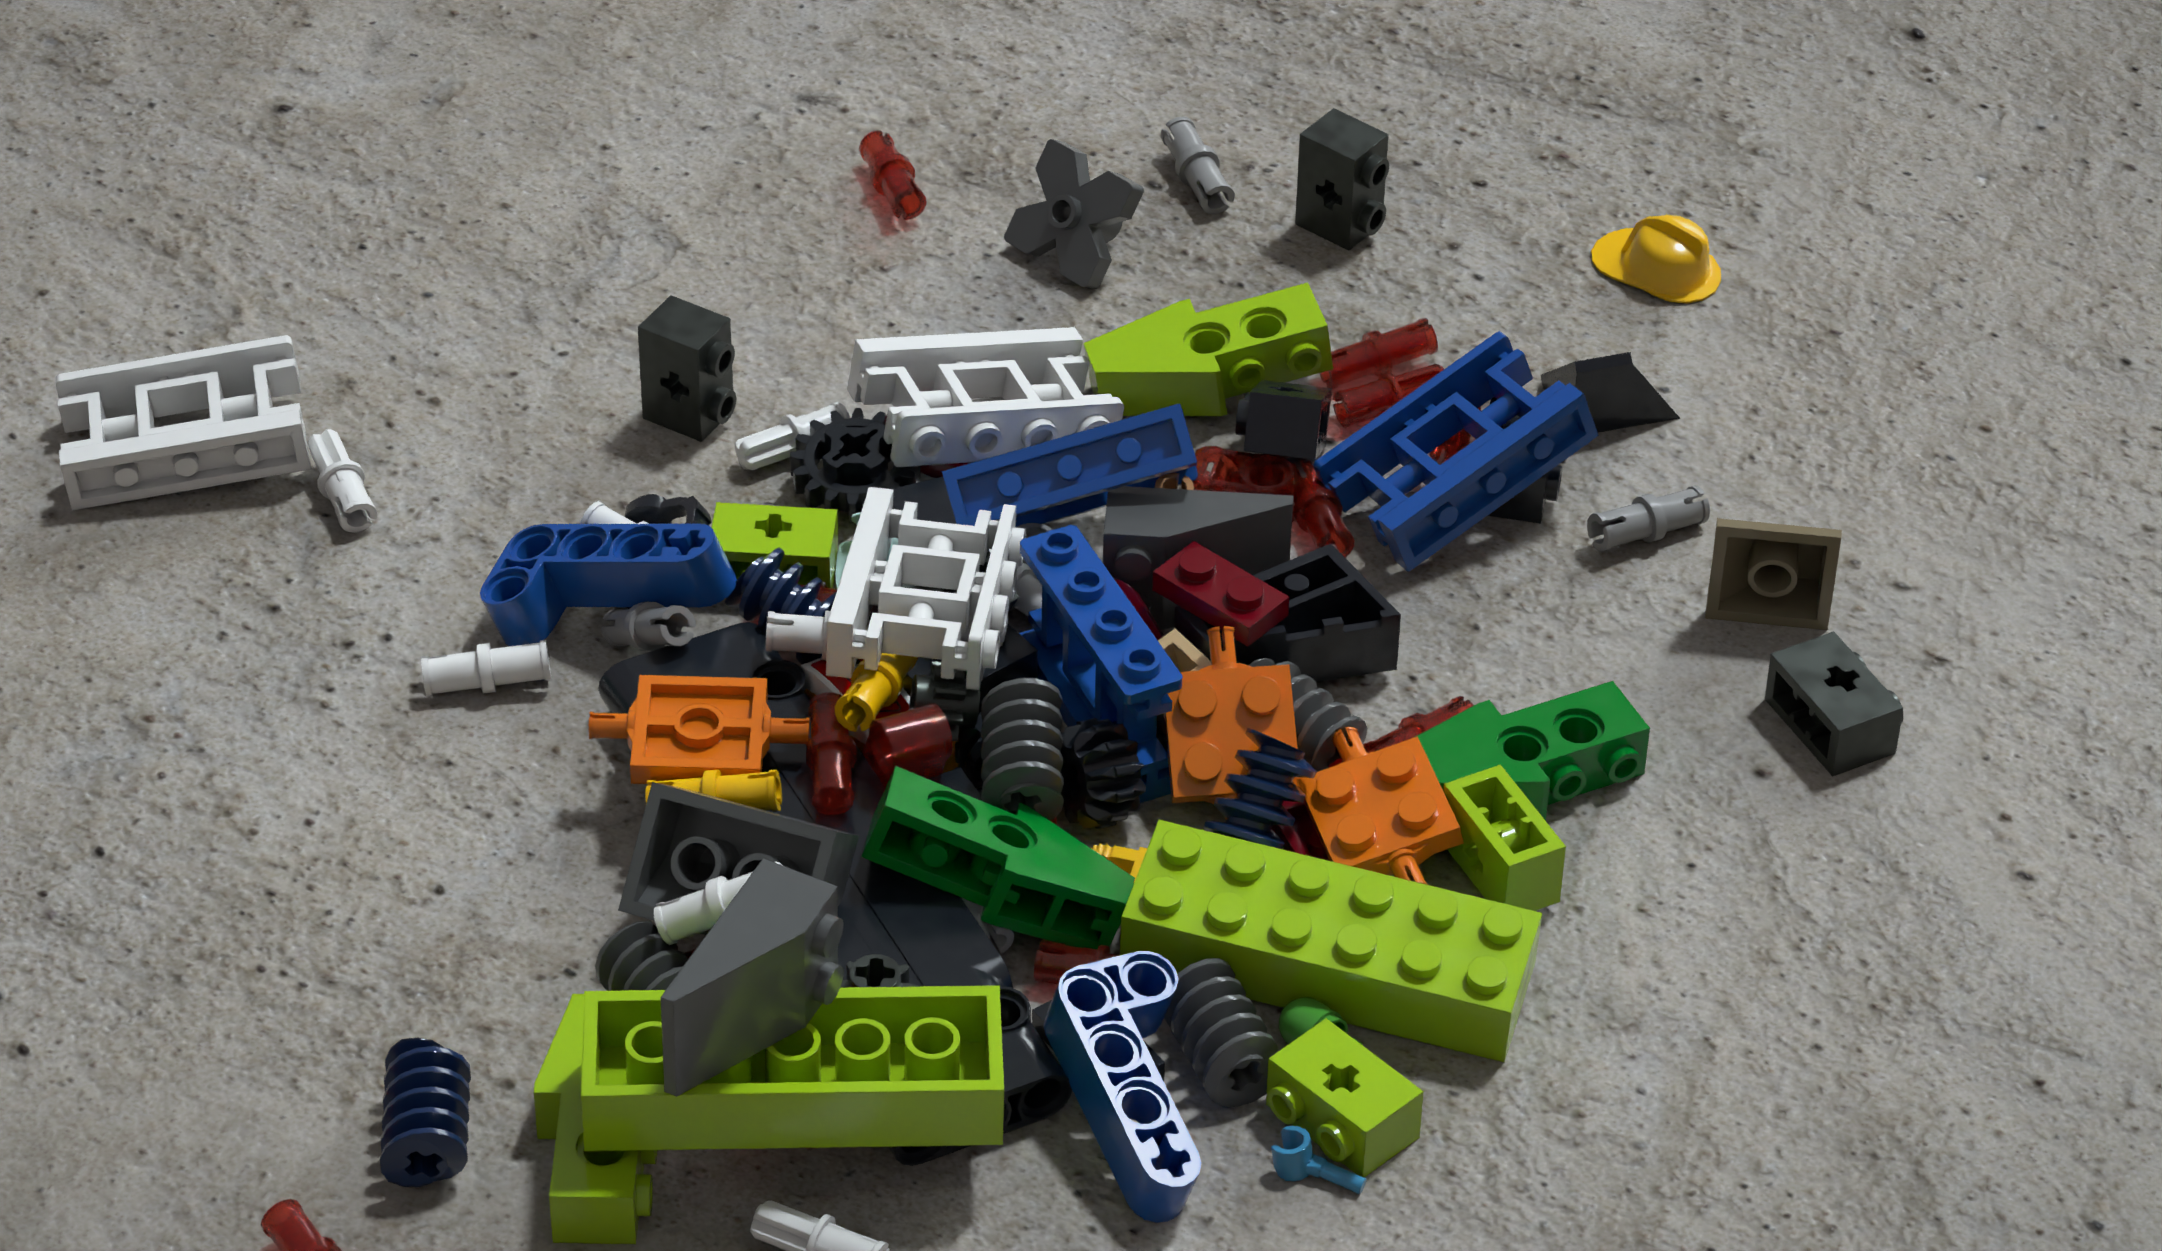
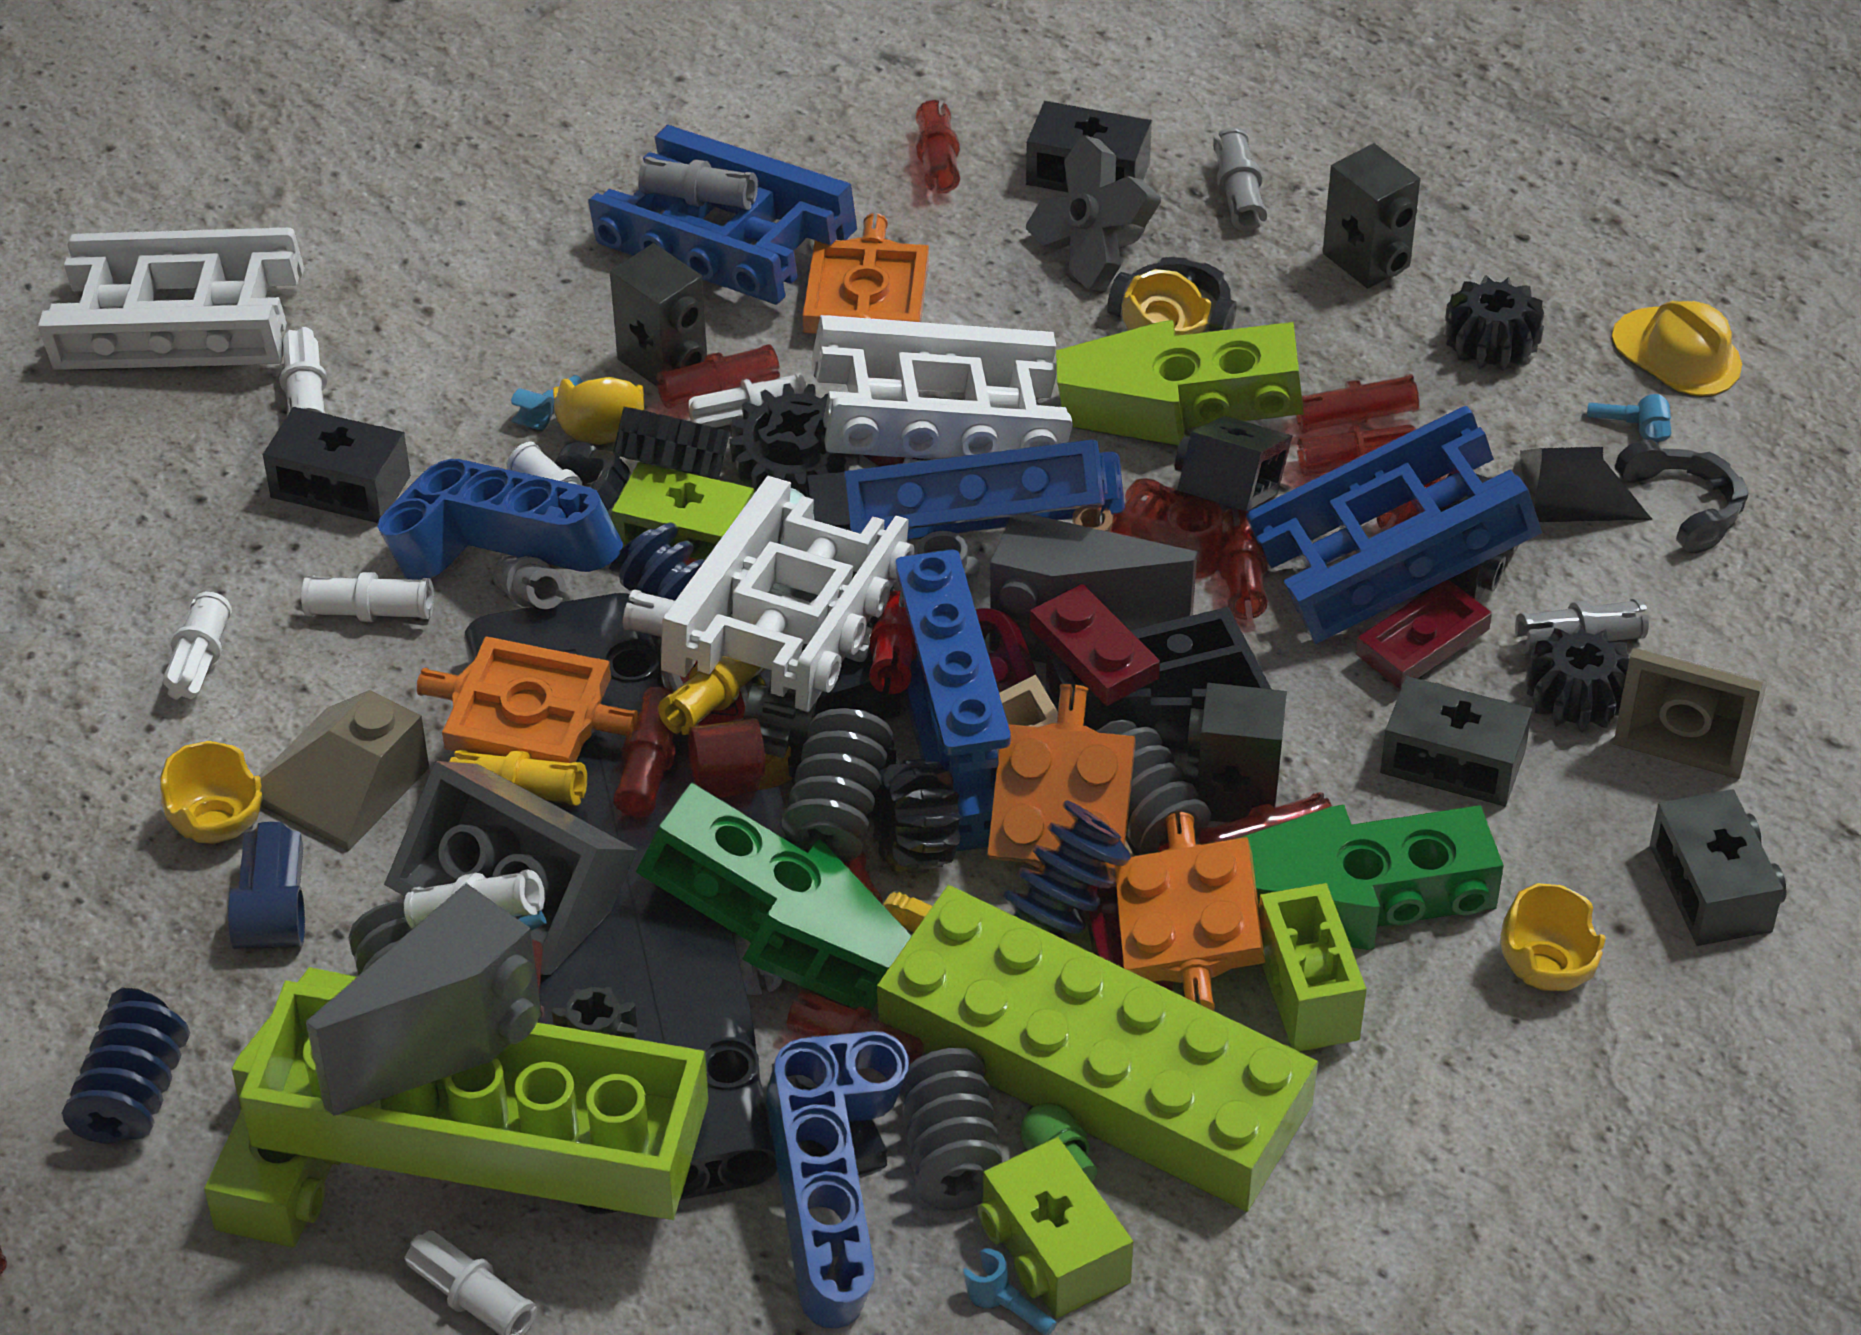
camera: 15 degrees right, 5 degrees up
none -> yellow hair [160,741,263,844]
none -> white axle [162,592,232,700]
none -> dark blue piece [228,822,305,949]
none -> dark tan slope [259,690,430,851]
none -> black brick [262,407,411,523]
none -> dark azure hand [511,375,583,430]
none -> yellow hair [553,377,644,445]
none -> blue fence [588,124,857,305]
none -> black tyre [613,407,730,480]
none -> light grey pin [638,157,758,210]
none -> clear red pin [657,344,780,409]
none -> orange plate [803,213,929,334]
none -> red pin [869,590,918,694]
none -> black brick [1026,101,1152,193]
none -> black piece [1107,257,1237,332]
none -> yellow hair [1122,269,1211,336]
none -> pearl dark grey brick [1186,683,1287,827]
none -> dark red plate [1356,579,1492,690]
none -> pearl dark grey brick [1380,676,1533,807]
none -> black gear [1444,275,1544,372]
none -> yellow hair [1500,883,1606,991]
none -> black gear [1525,624,1629,733]
none -> dark azure hand [1587,394,1671,442]
none -> black piece [1614,439,1749,554]

